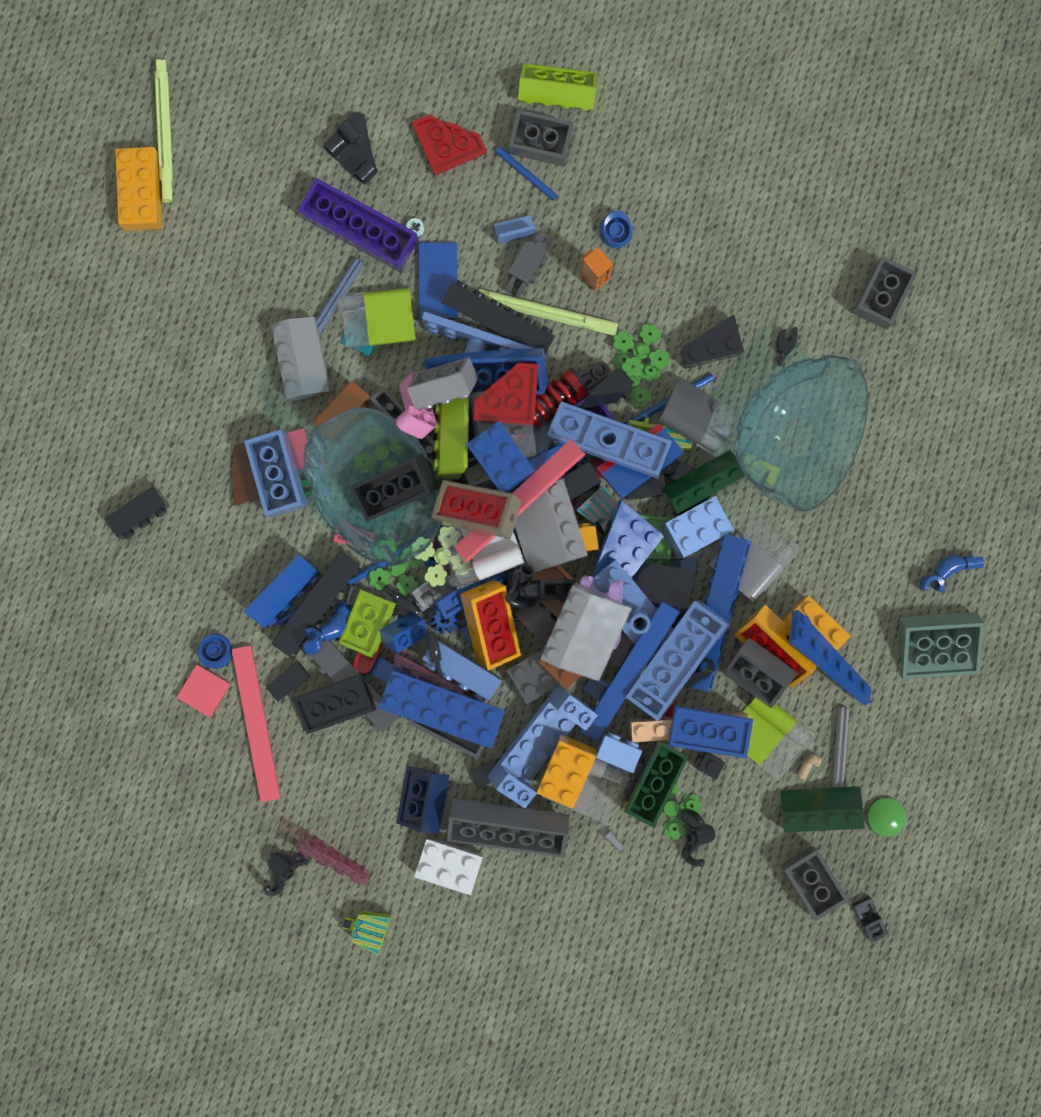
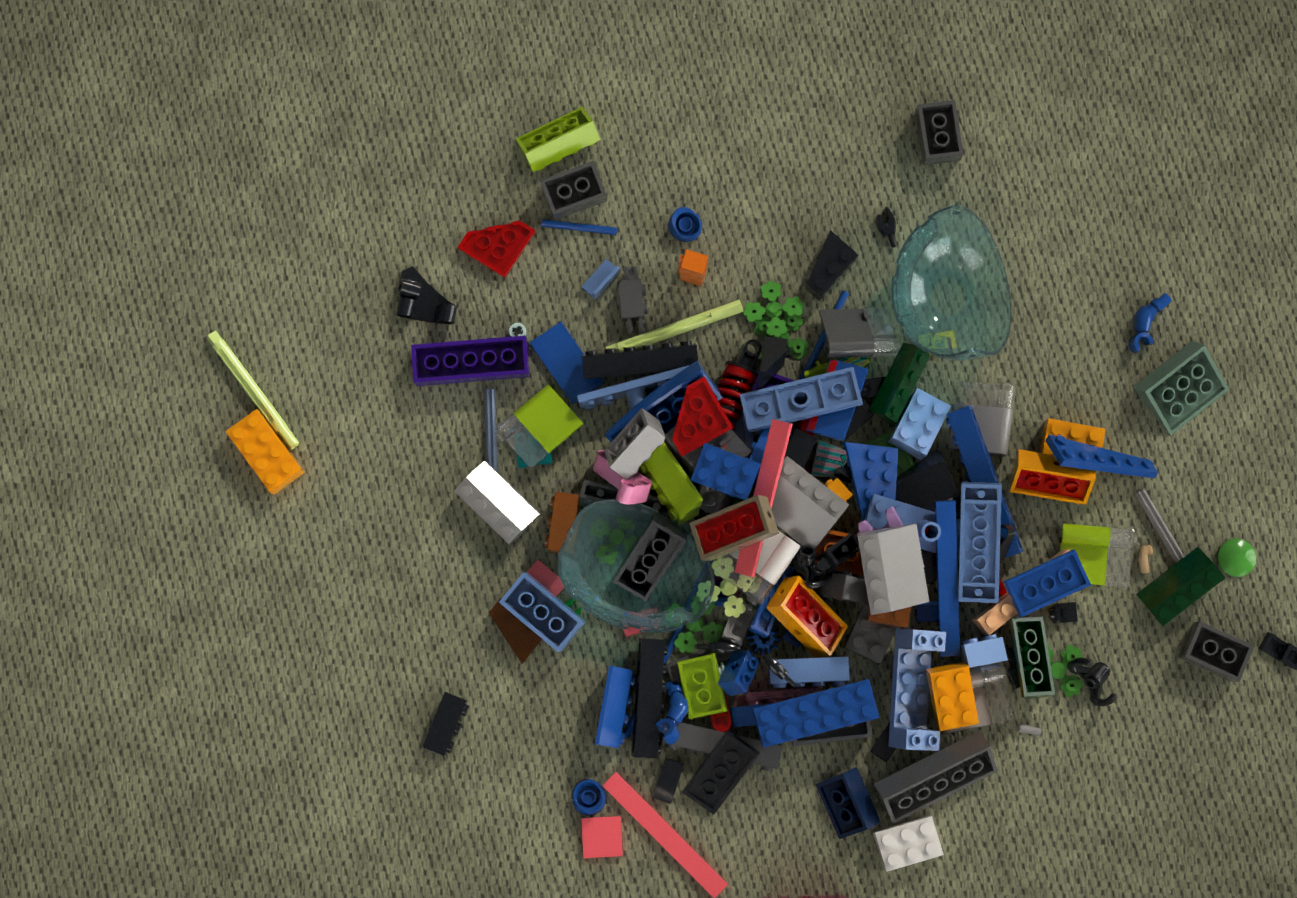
camera: 30 degrees left, 5 degrees down
dark grey brick [723,638,797,708] -> none

